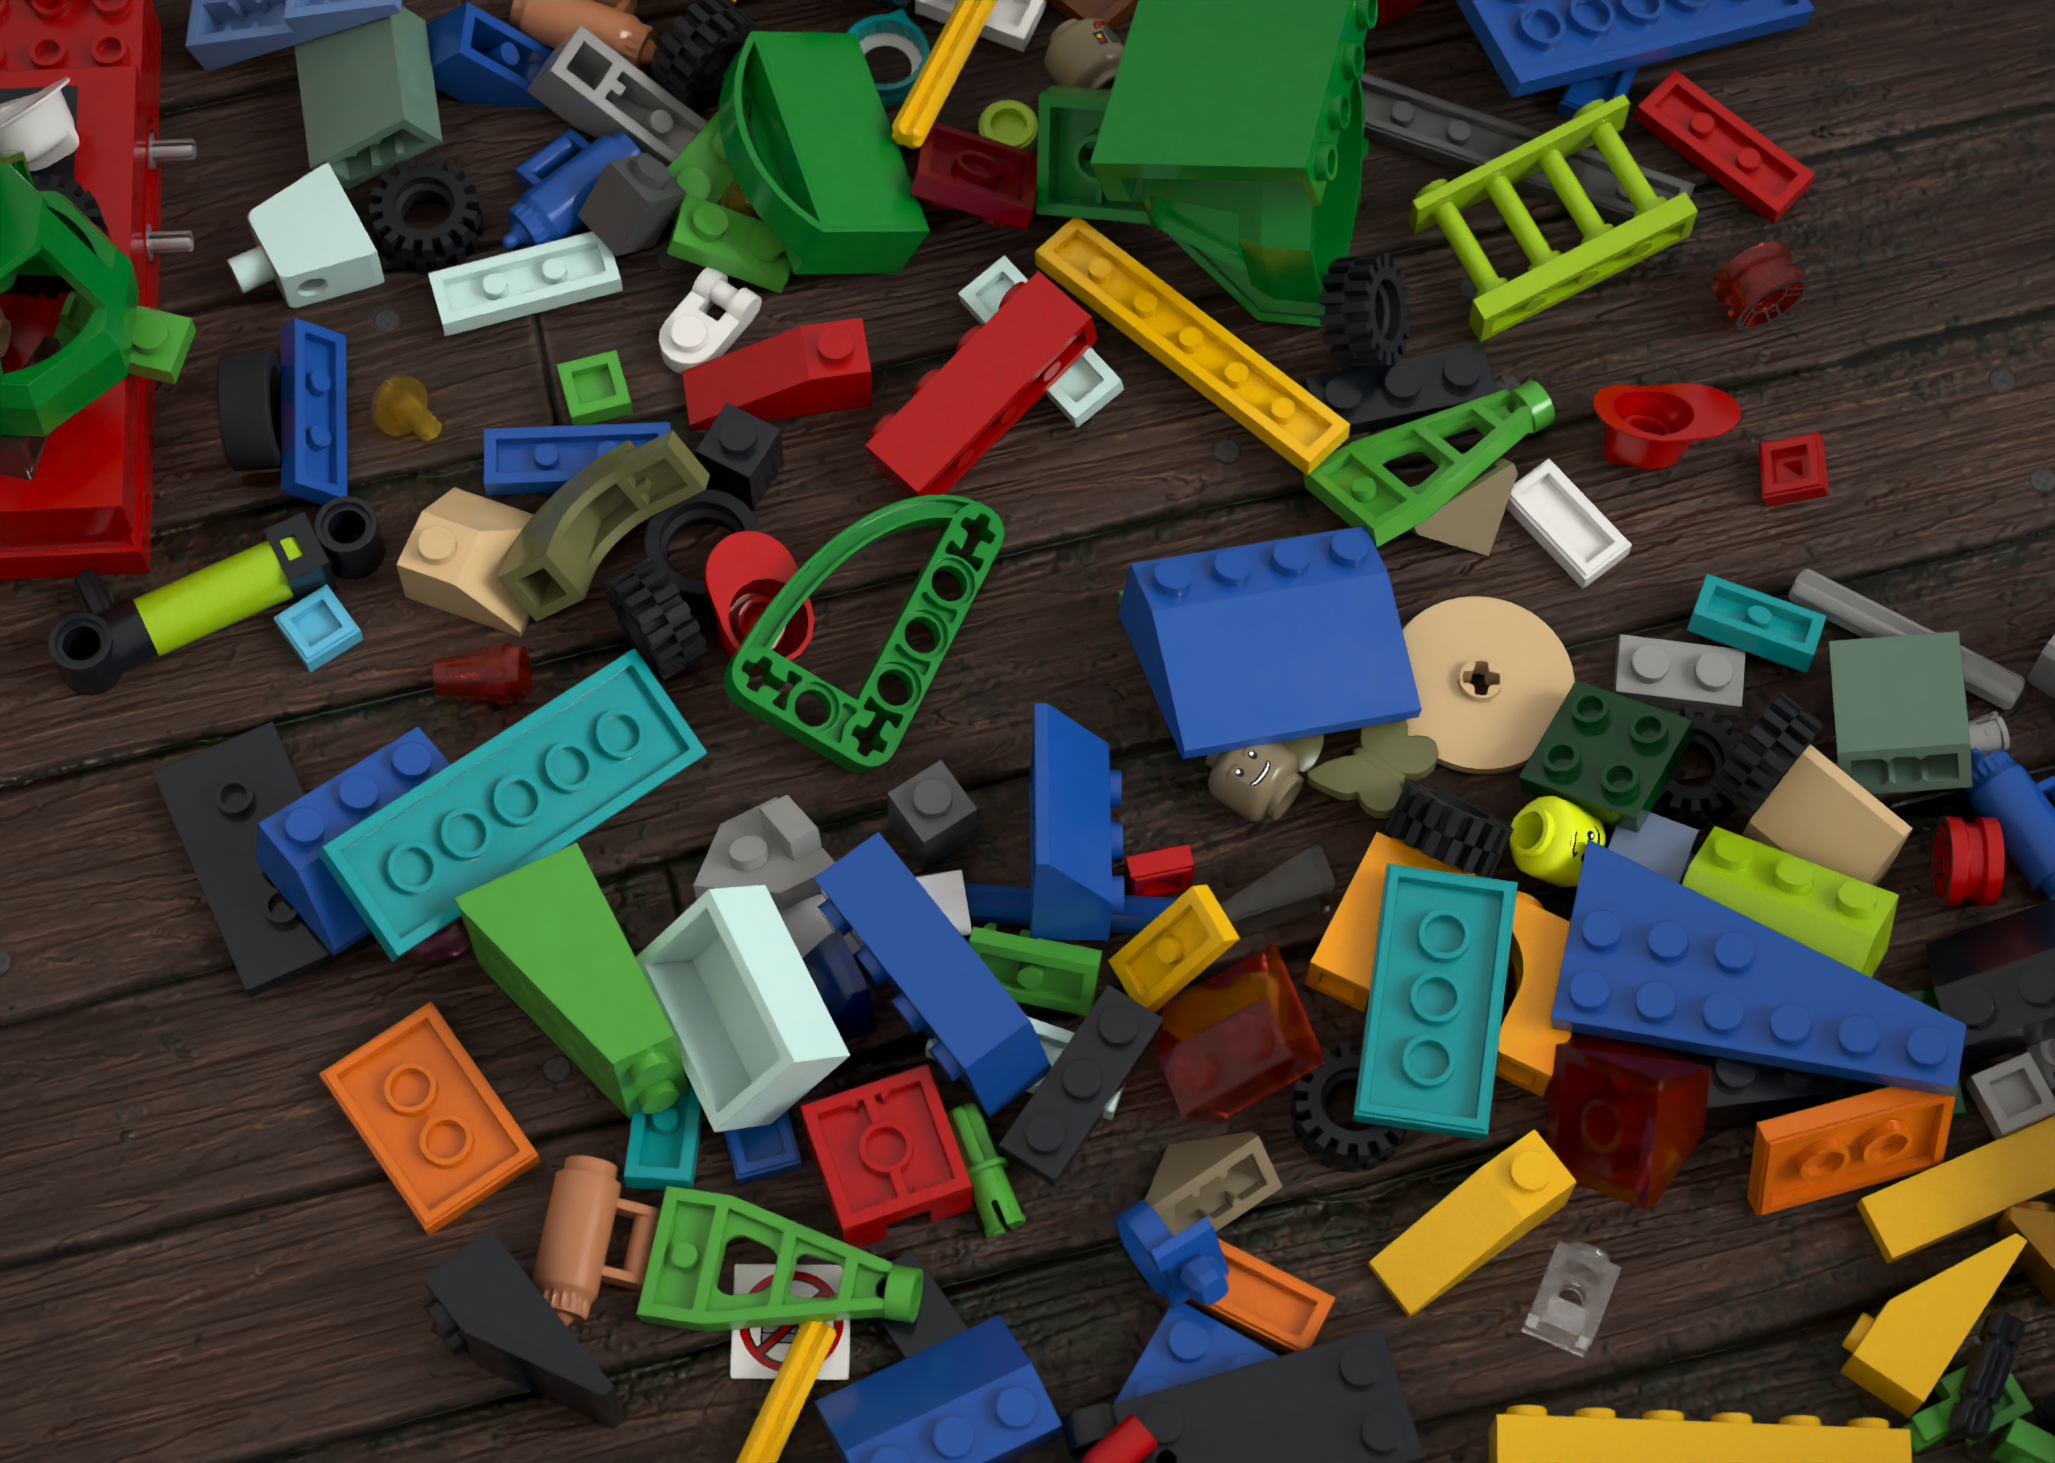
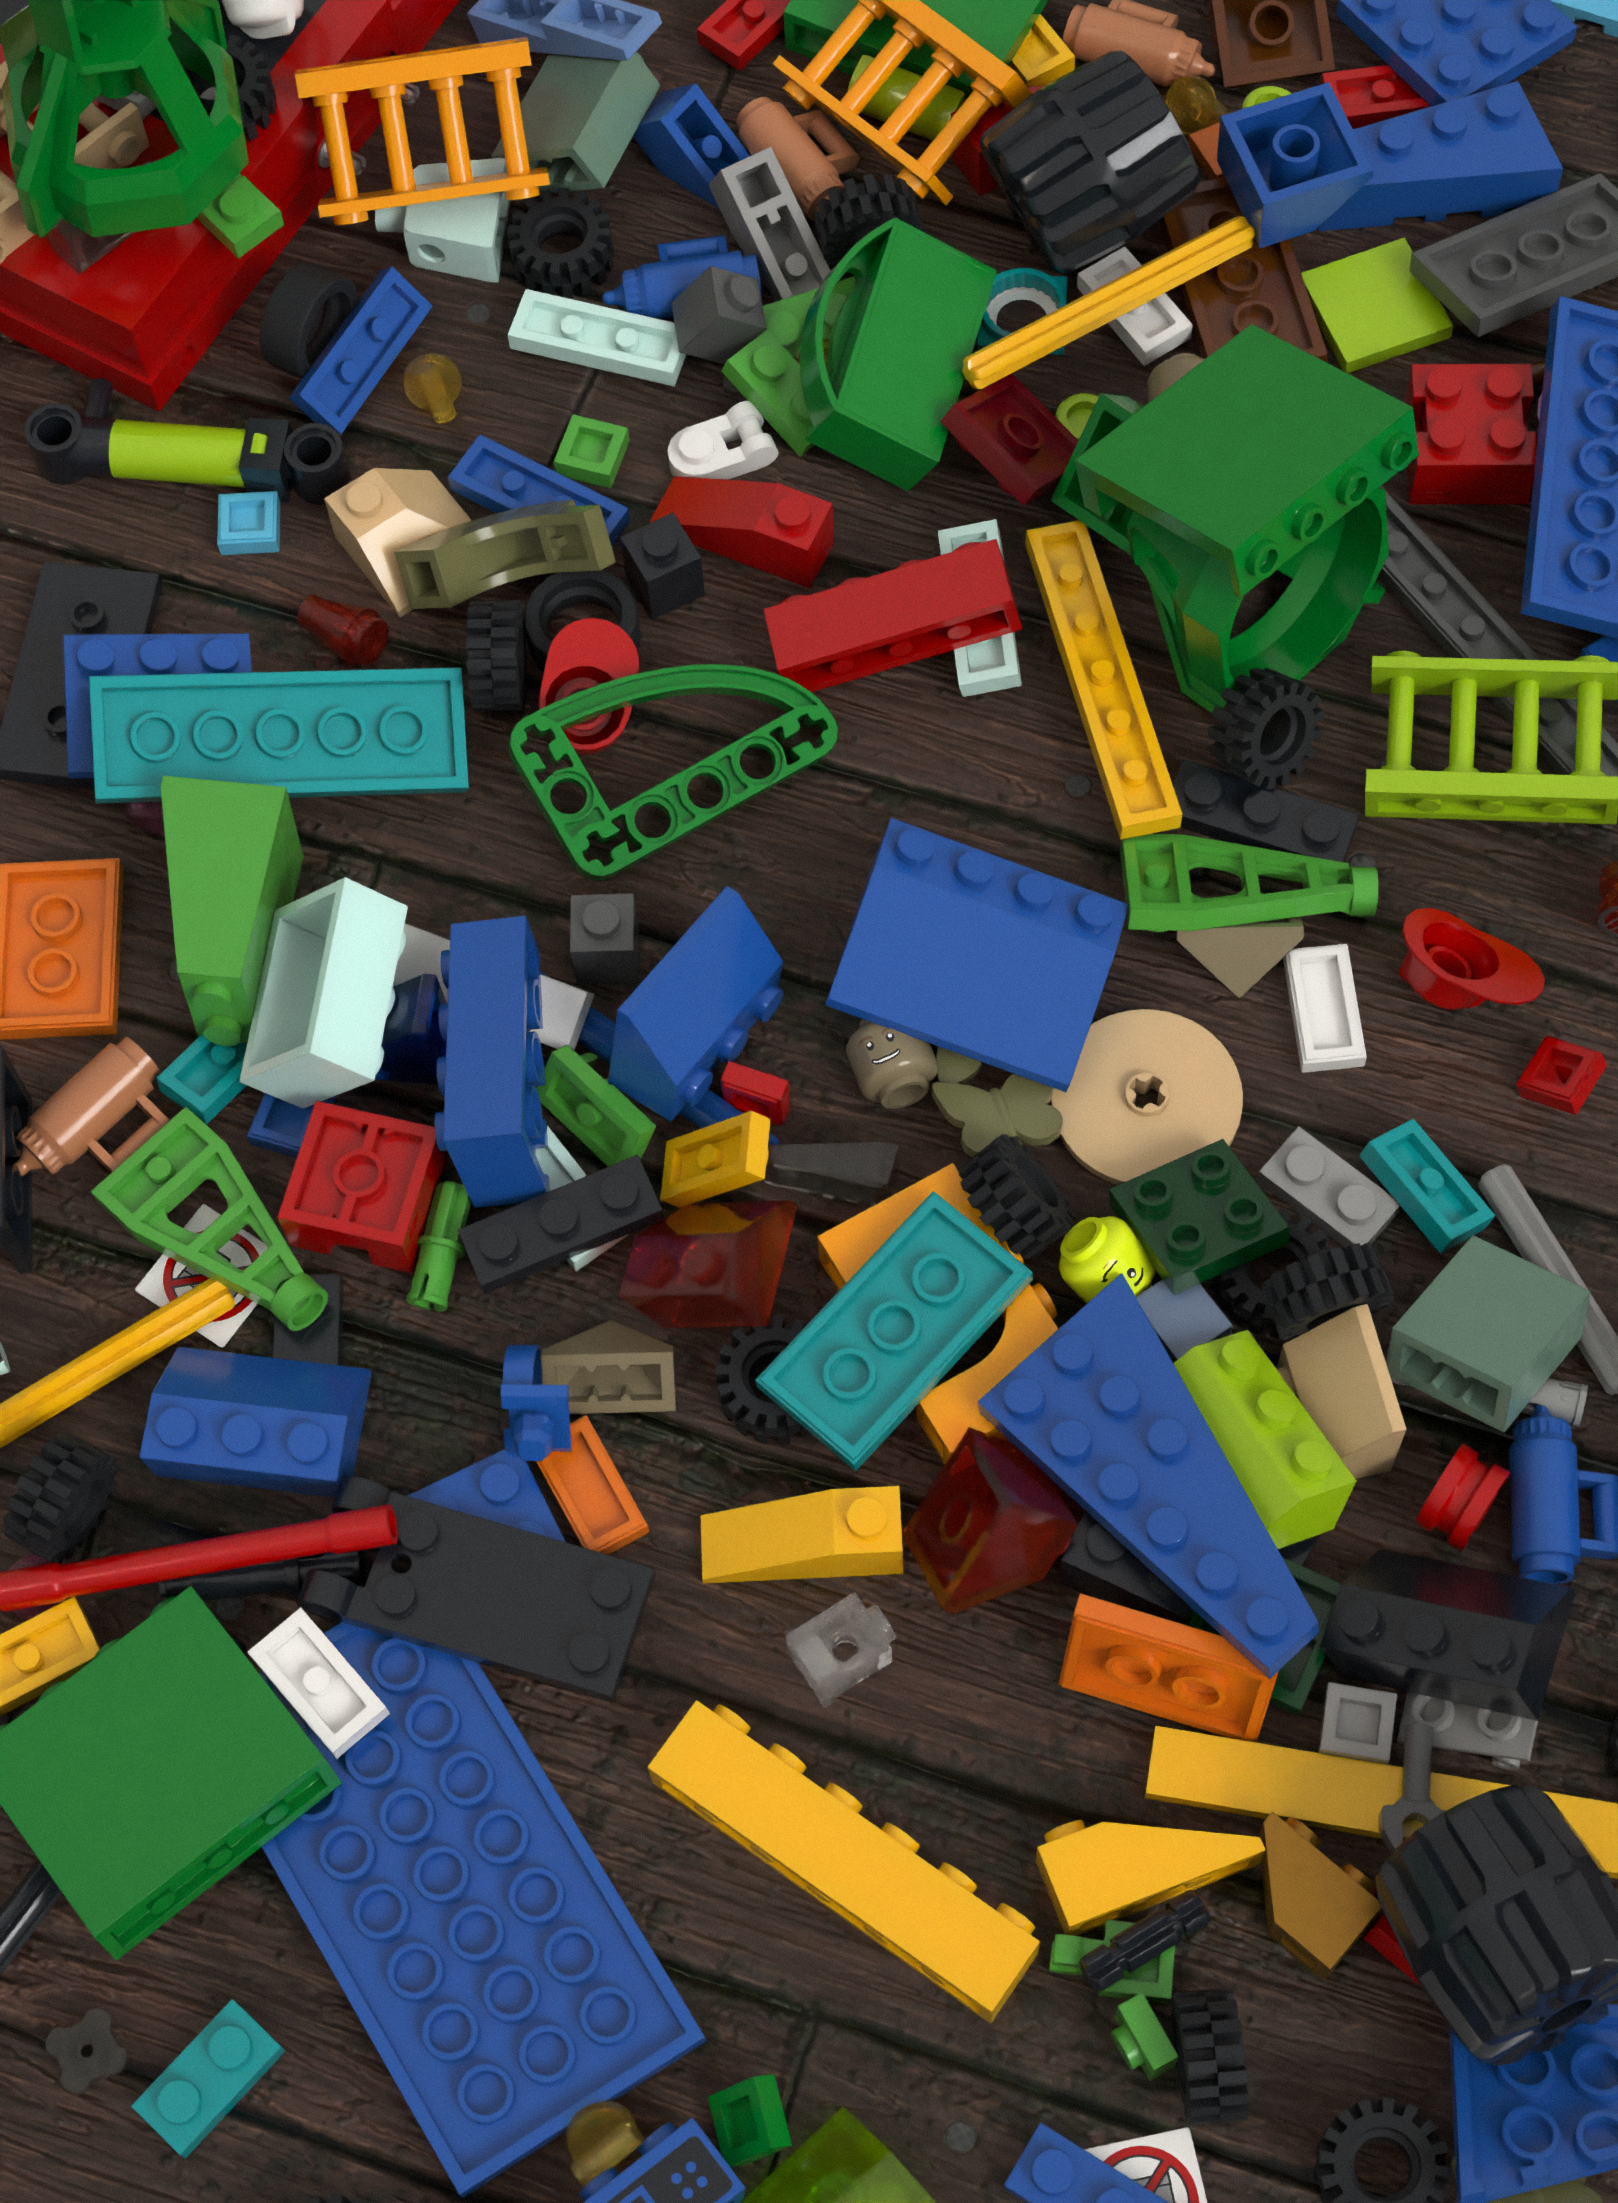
camera: 40 degrees right, 0 degrees up
light grey plate [693,794,836,910] -> none
none -> light orange fence [295,37,550,225]

